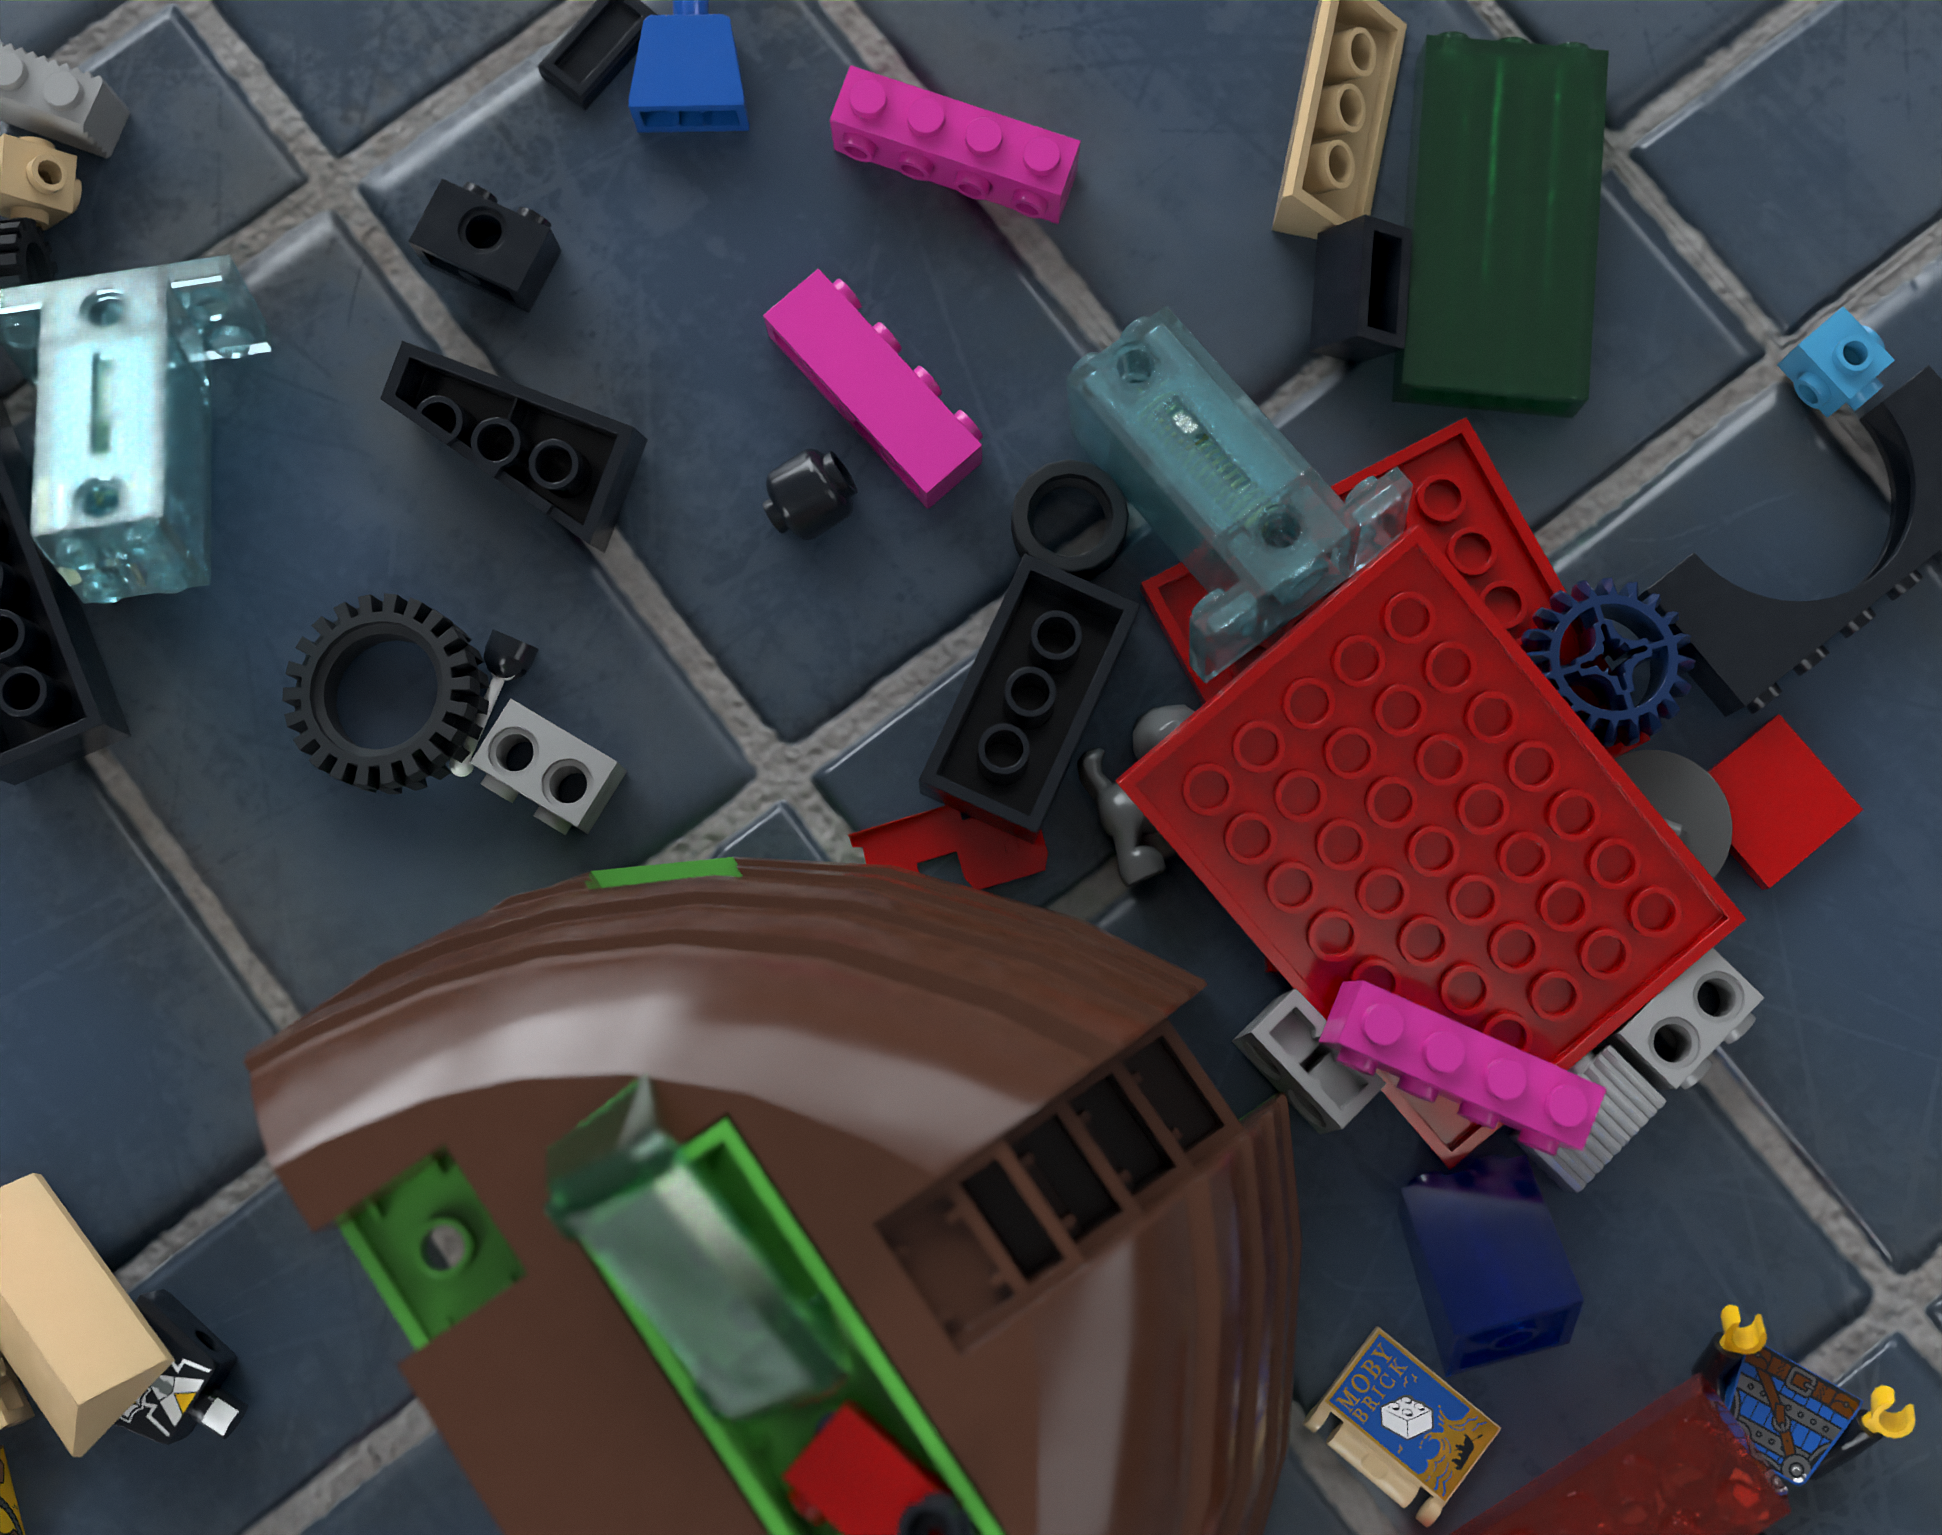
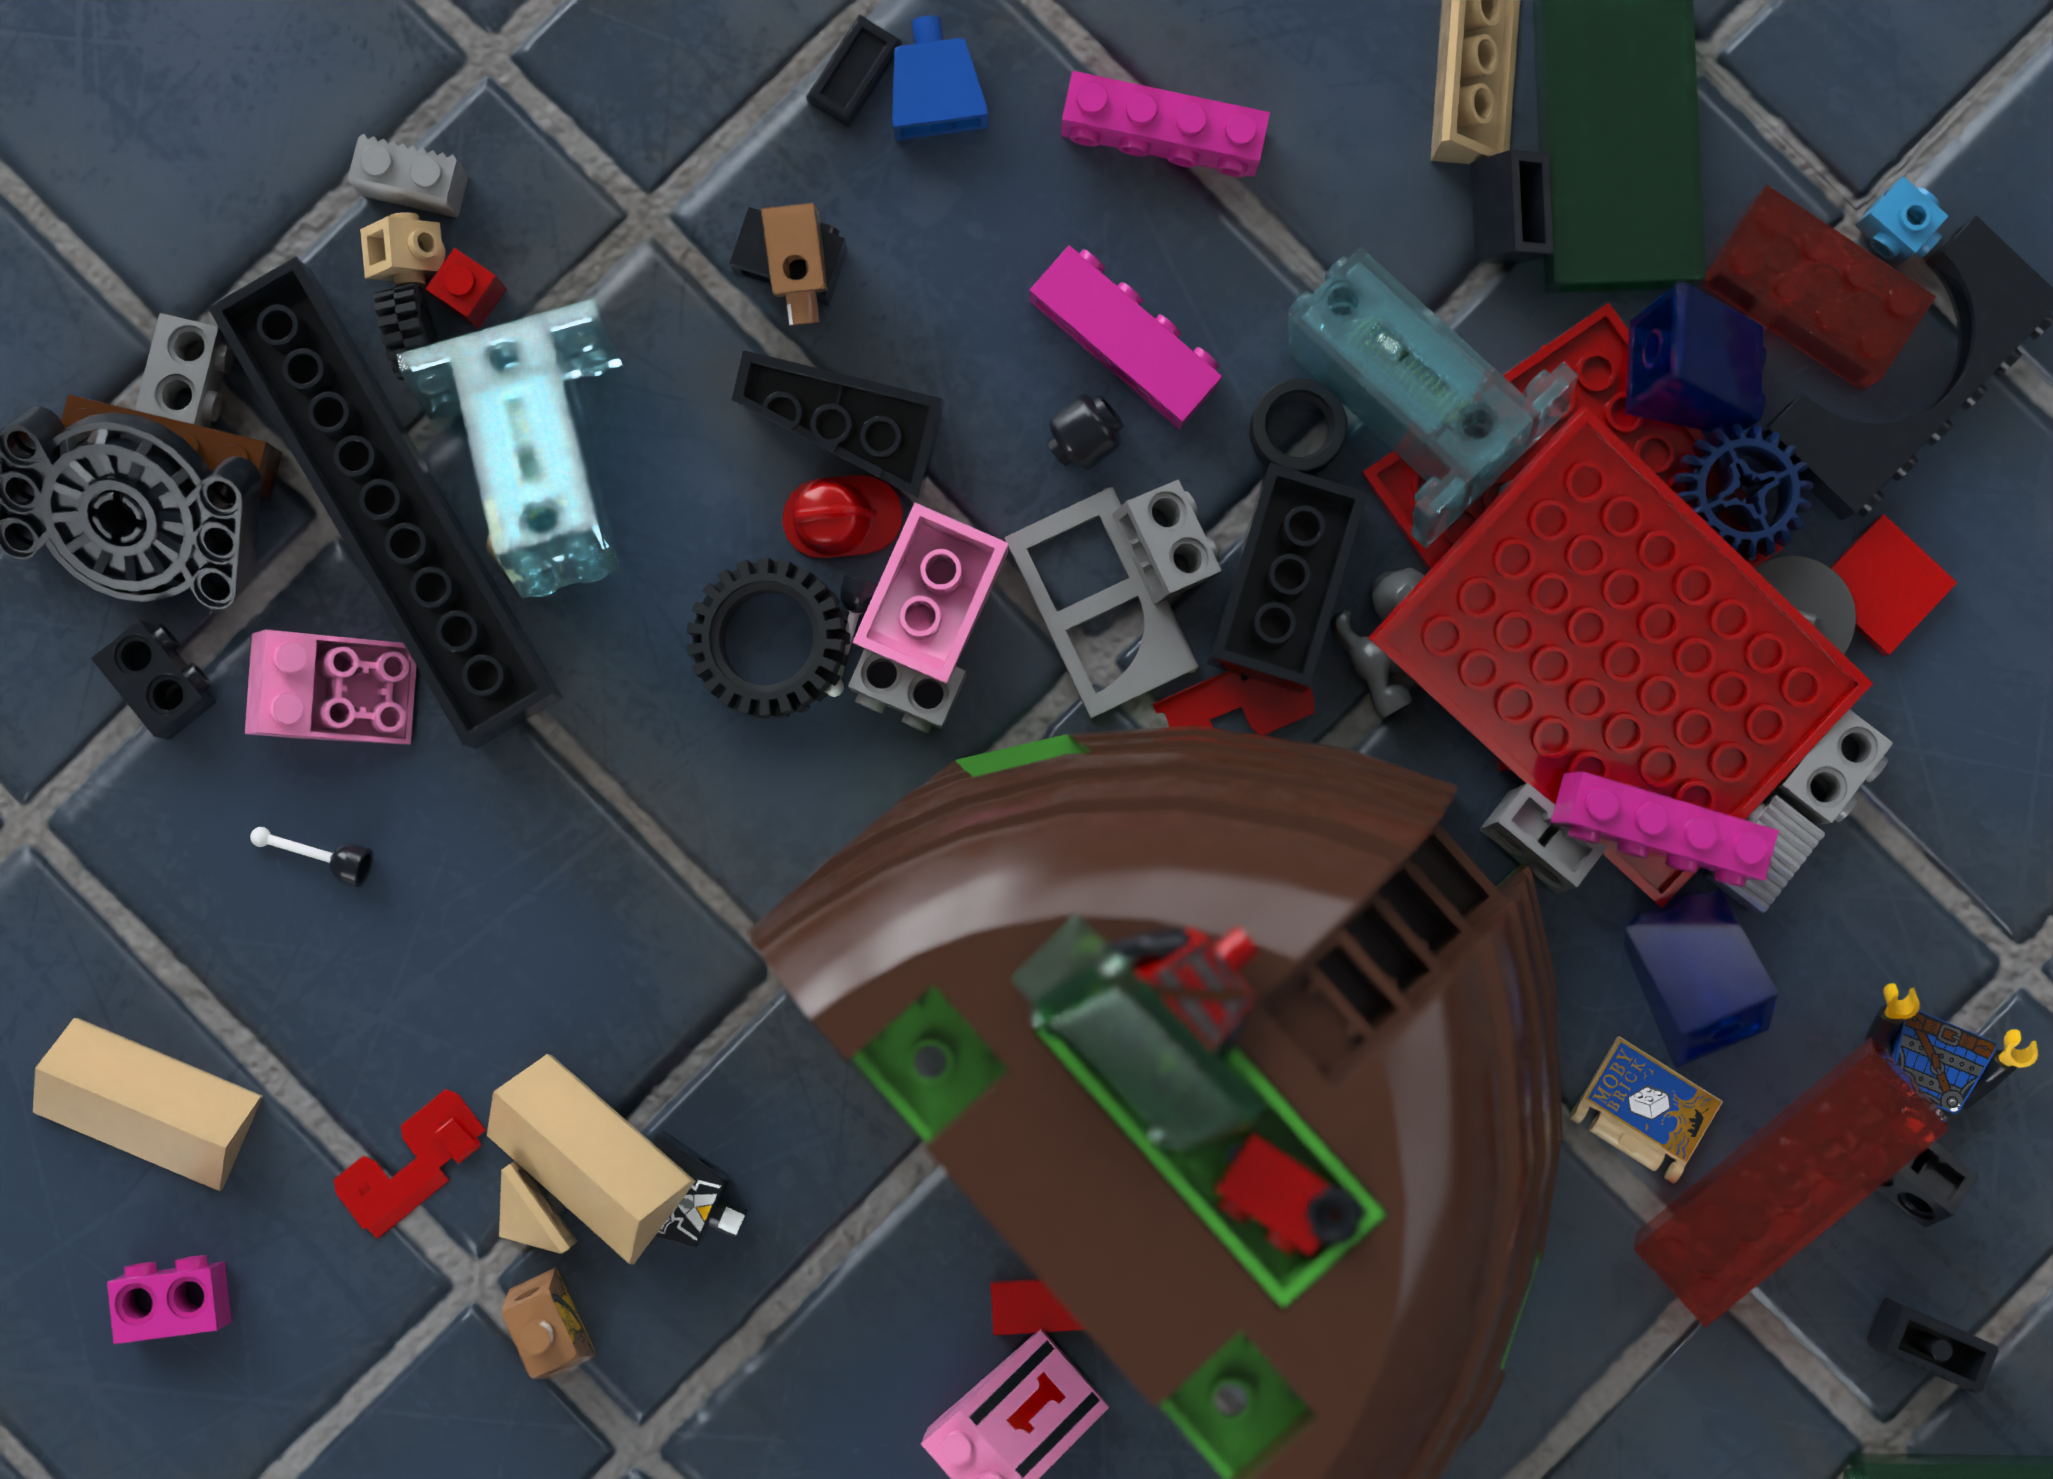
camera: 15 degrees left, 5 degrees up
none -> red brick [426,248,507,330]
none -> medium nougat torso [761,203,828,326]
none -> red piece [782,475,903,558]
none -> bright pink slope [853,503,1009,684]
none -> light grey window [1004,487,1199,719]
none -> torso [1074,926,1260,1088]
none -> light grey brick [1112,479,1222,605]
none -> clear blue slope [1626,282,1767,435]
none -> clear red brick [1697,185,1936,391]

